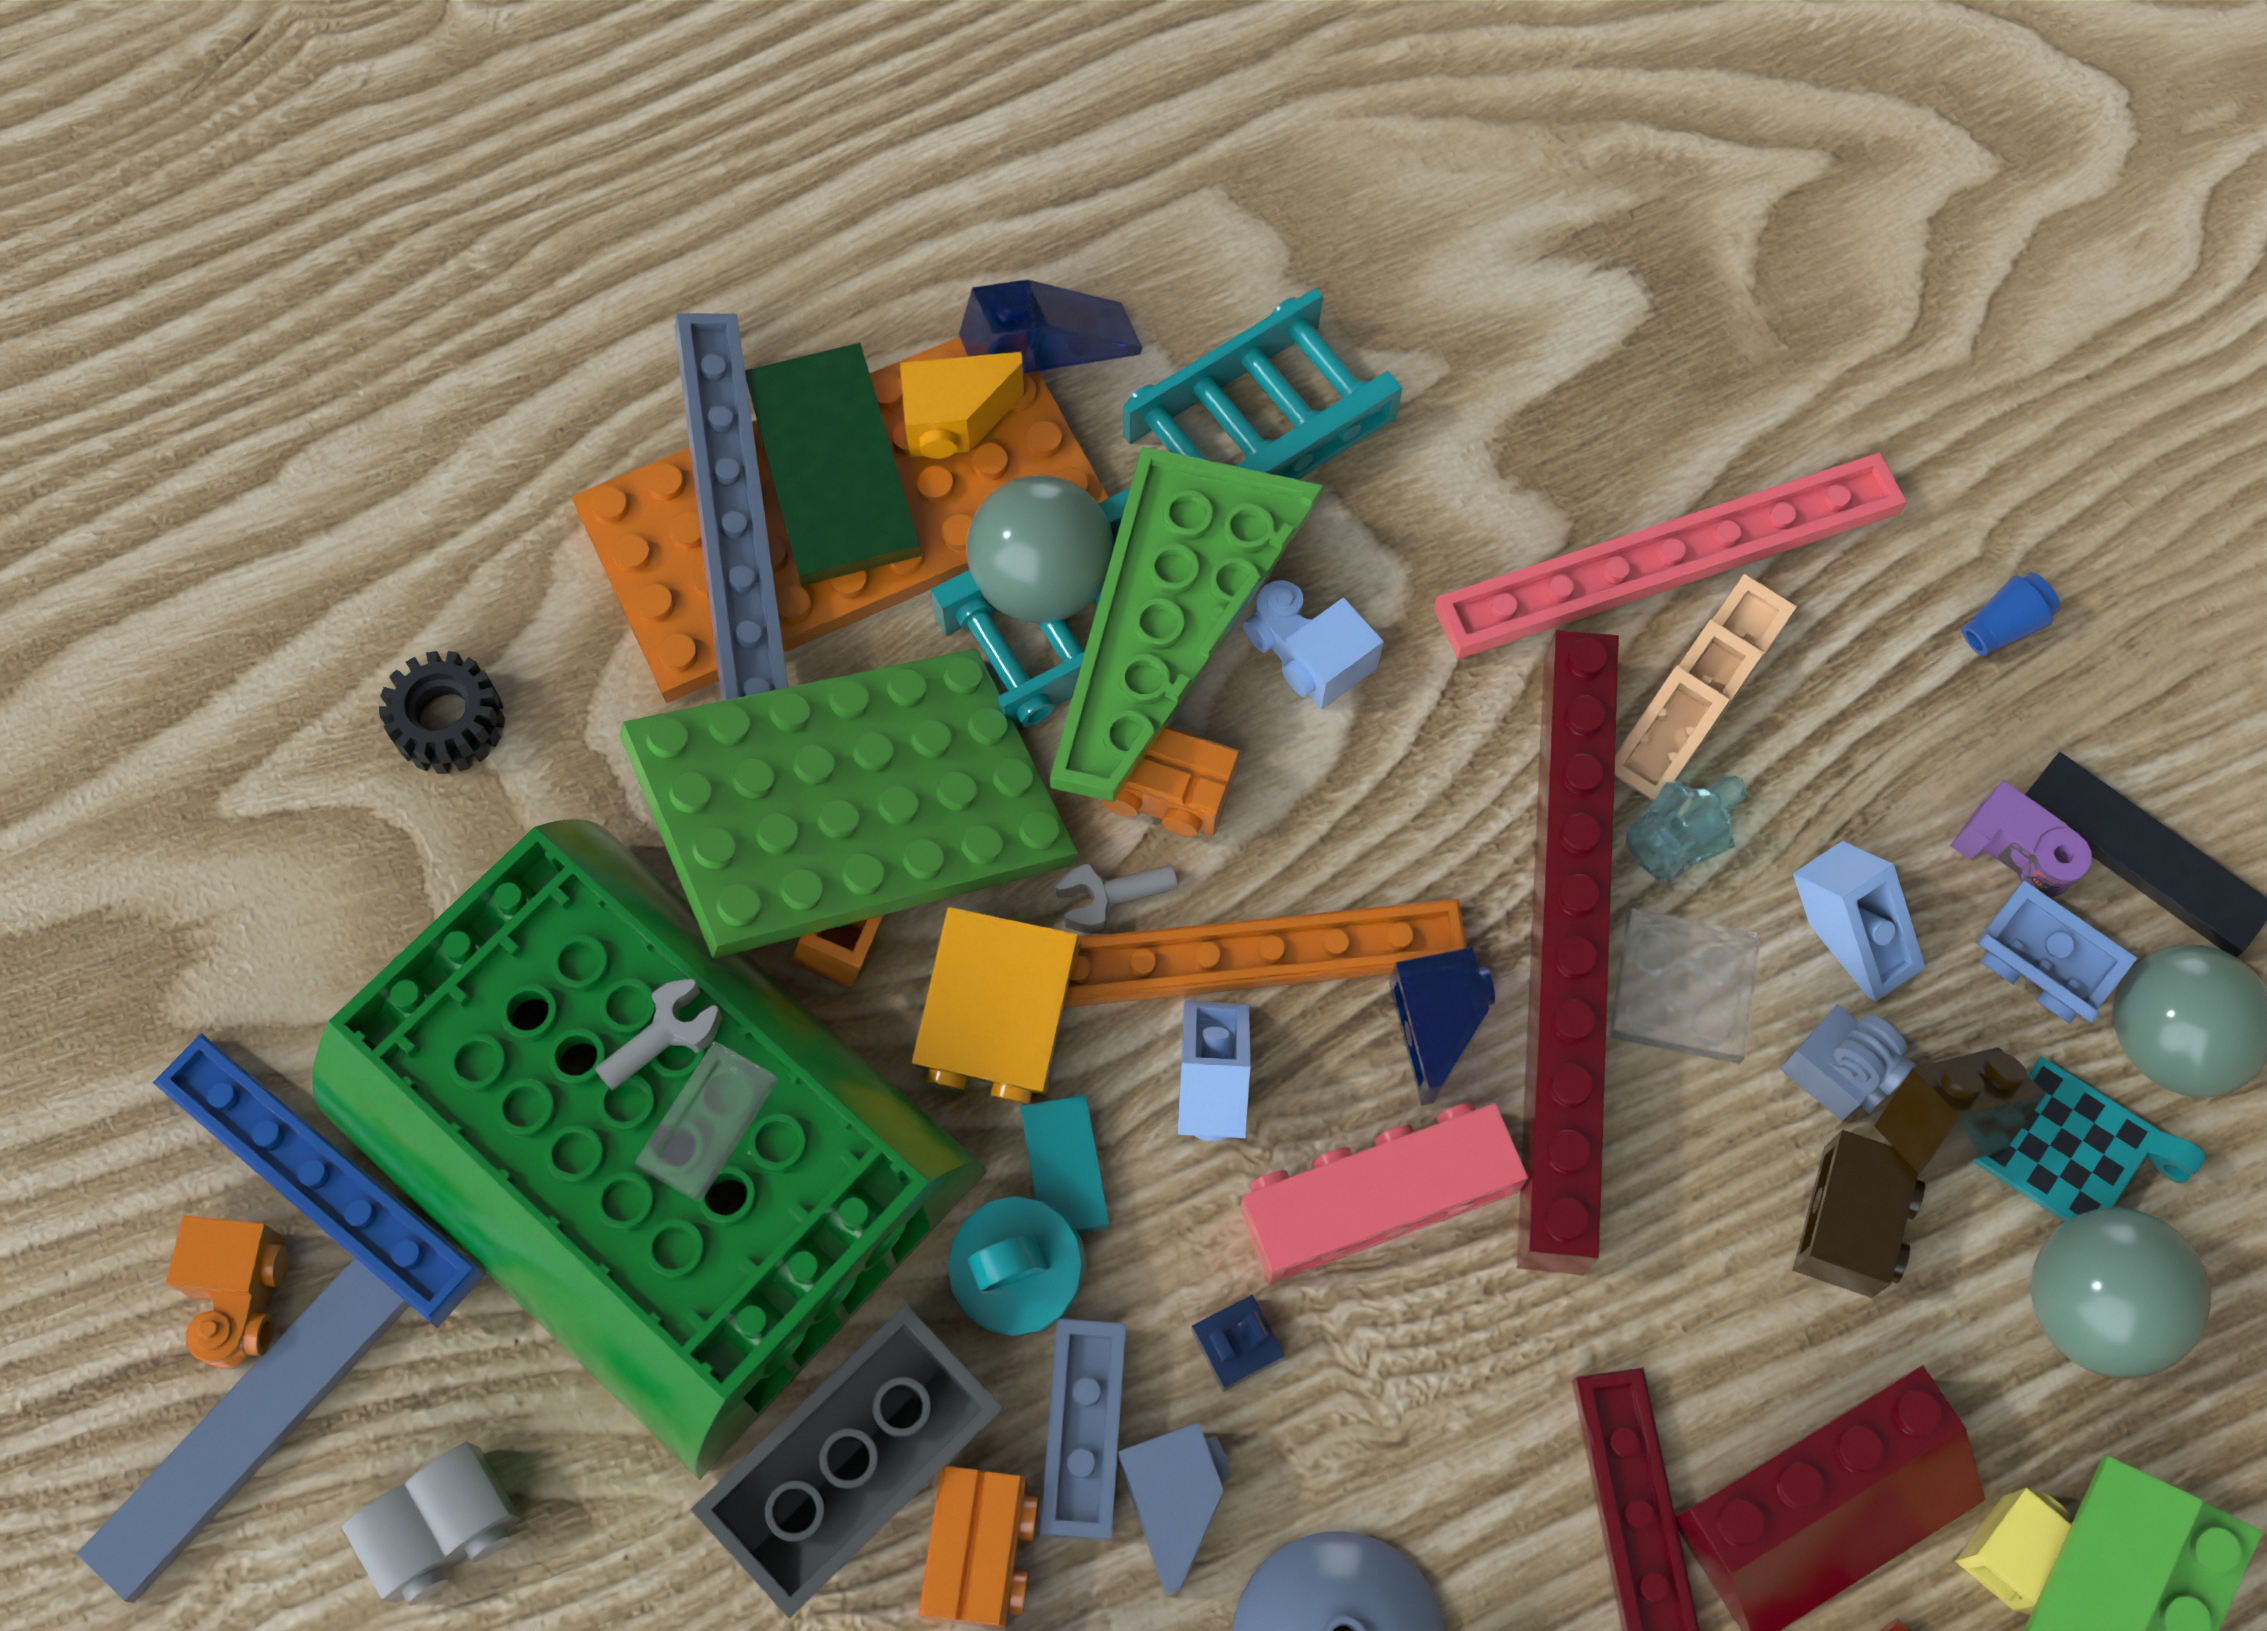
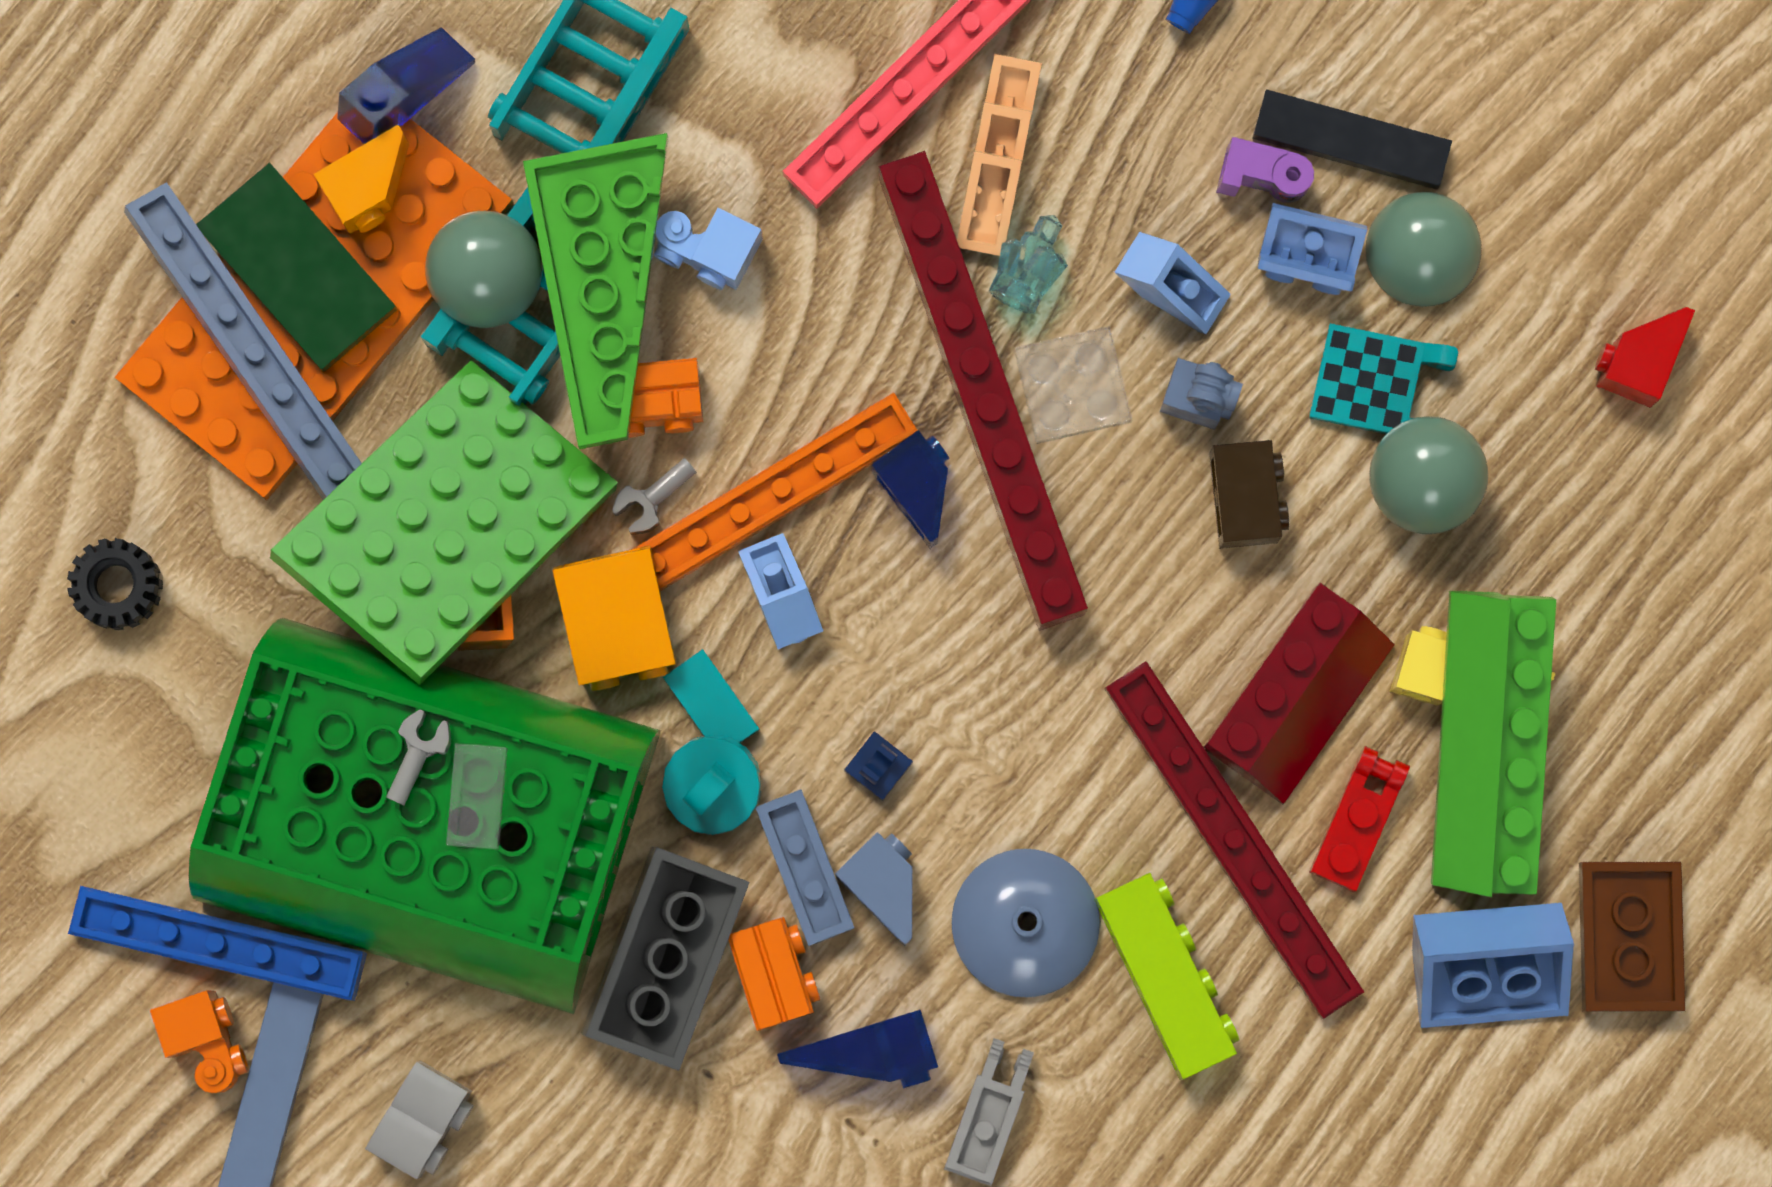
camera: 25 degrees left, 15 degrees up
coral brick [1240,1102,1528,1285] -> none
dark brown brick [1874,1047,2046,1175] -> none

